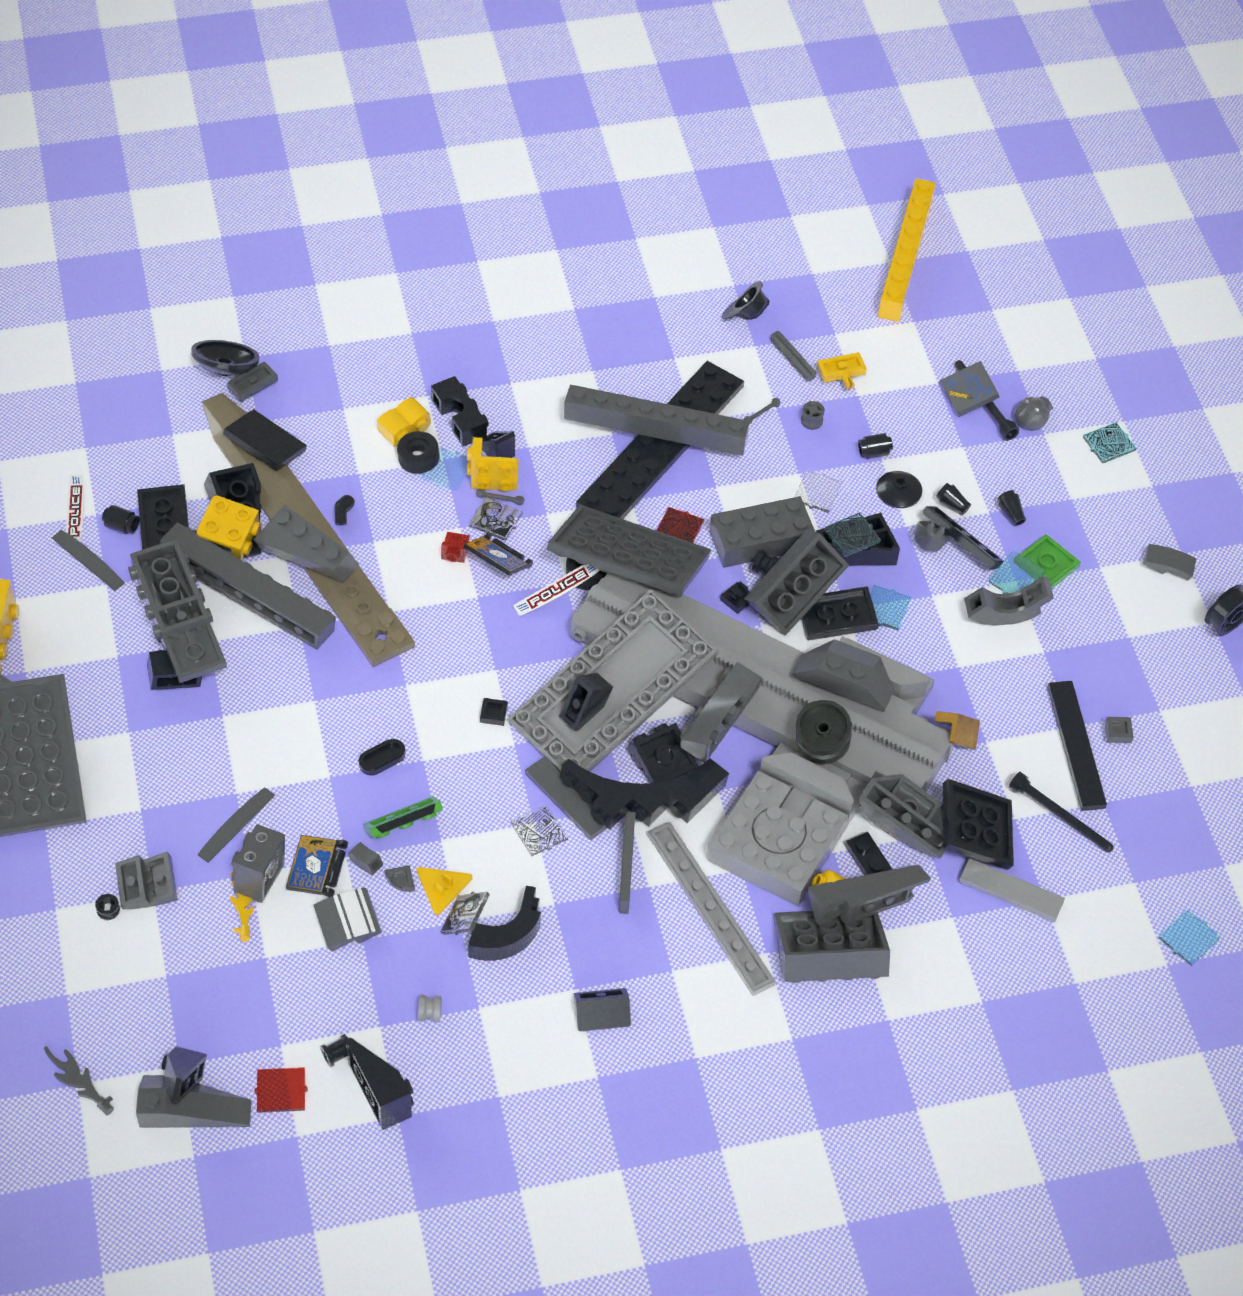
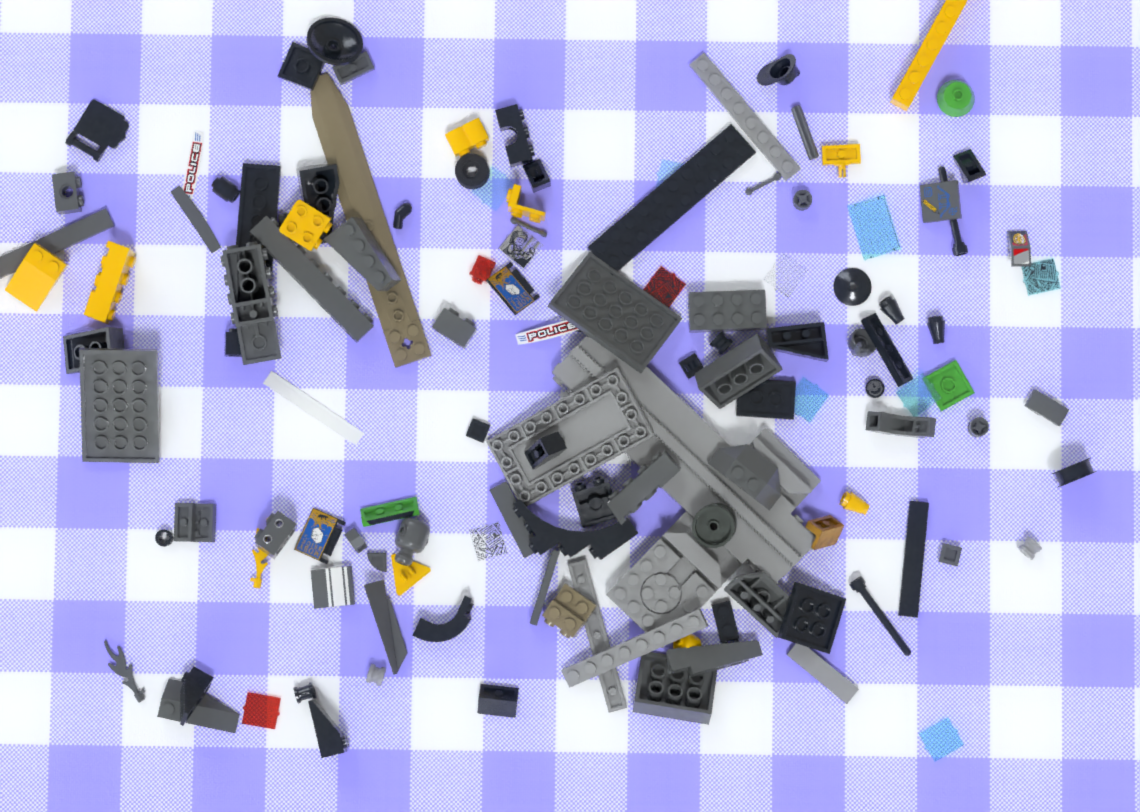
camera: 20 degrees right, 30 degrees up
dark grey sticker [197,787,275,863] -> none
black tile [223,409,307,471] -> none
black tile [359,739,406,776] -> none
piece [440,891,490,936] -> none
dark grey brick [564,384,750,456] -> none
clear light blue piece [824,512,881,557] -> none
black brick [858,433,893,459] -> none
dark grey piece [1015,396,1054,431] -> none
none -> white sticker [263,371,364,446]
none -> black tile [278,42,325,91]
none -> dark grey wedge [364,580,408,675]
none -> dark grey piece [395,517,430,566]
none -> dark grey brick [432,308,477,349]
none -> dark tan plate [542,583,597,638]
none -> light grey plate [561,608,708,688]
none -> light grey plate [689,53,801,182]
none -> yellow cone [839,491,870,515]
none -> clear light blue piece [847,195,901,260]
none -> tile [865,379,885,398]
none -> bright green cone [937,80,975,117]
none -> black slope [953,149,986,184]
none -> dark grey wheel [967,417,989,438]
none -> slope [1007,231,1031,267]
none -> light grey wheel [1018,536,1042,560]

